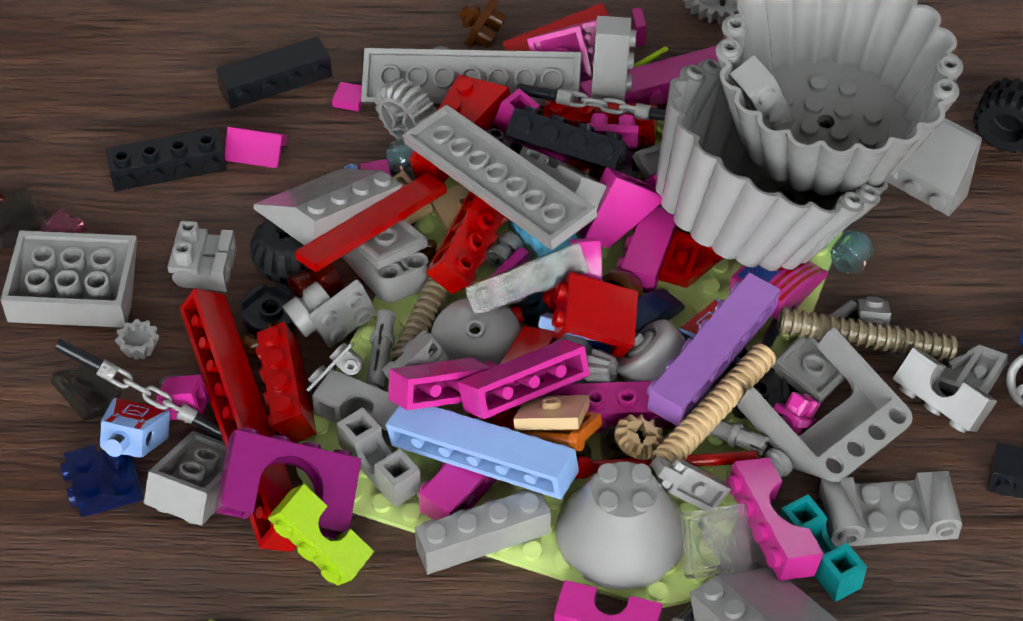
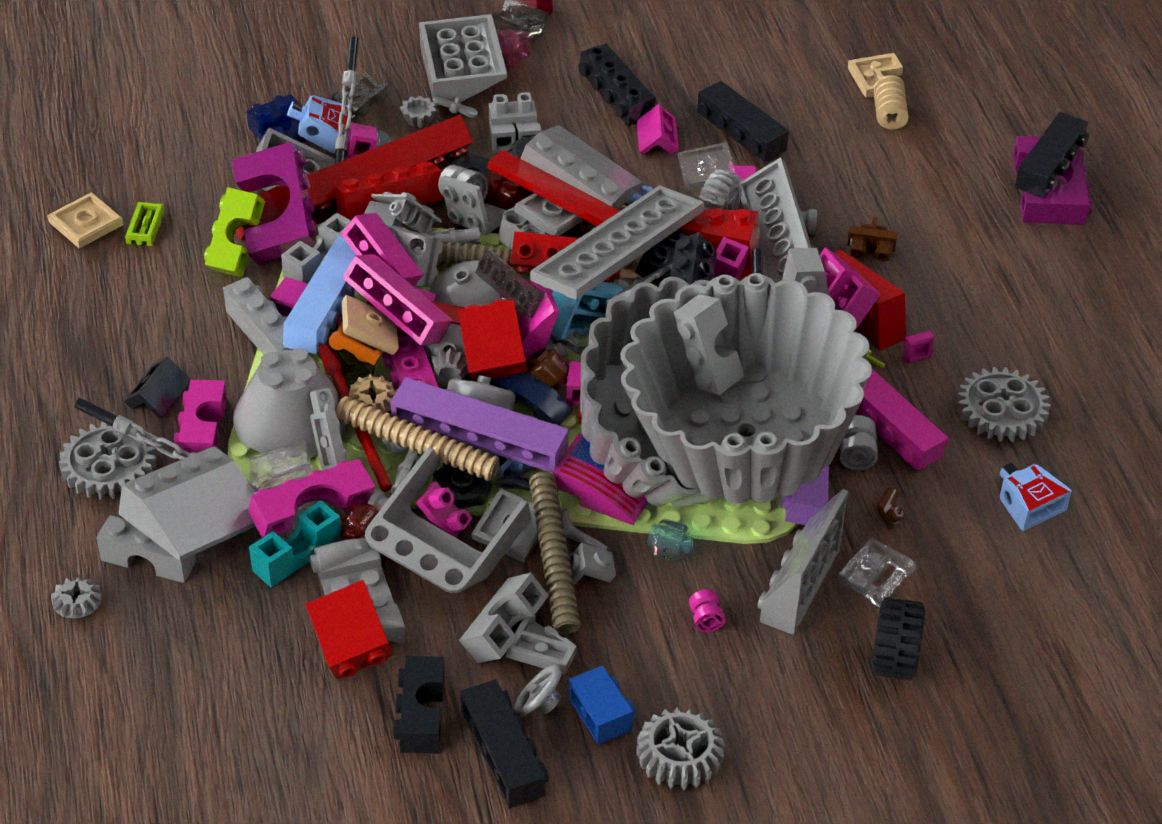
camera: 75 degrees right, 5 degrees down
none -> red panel [305,580,394,679]
none -> clear red head [340,503,379,541]
none -> light grey piece [432,96,478,118]
none -> clear plate [677,142,736,191]
none -> dark pink wheel [689,589,725,633]

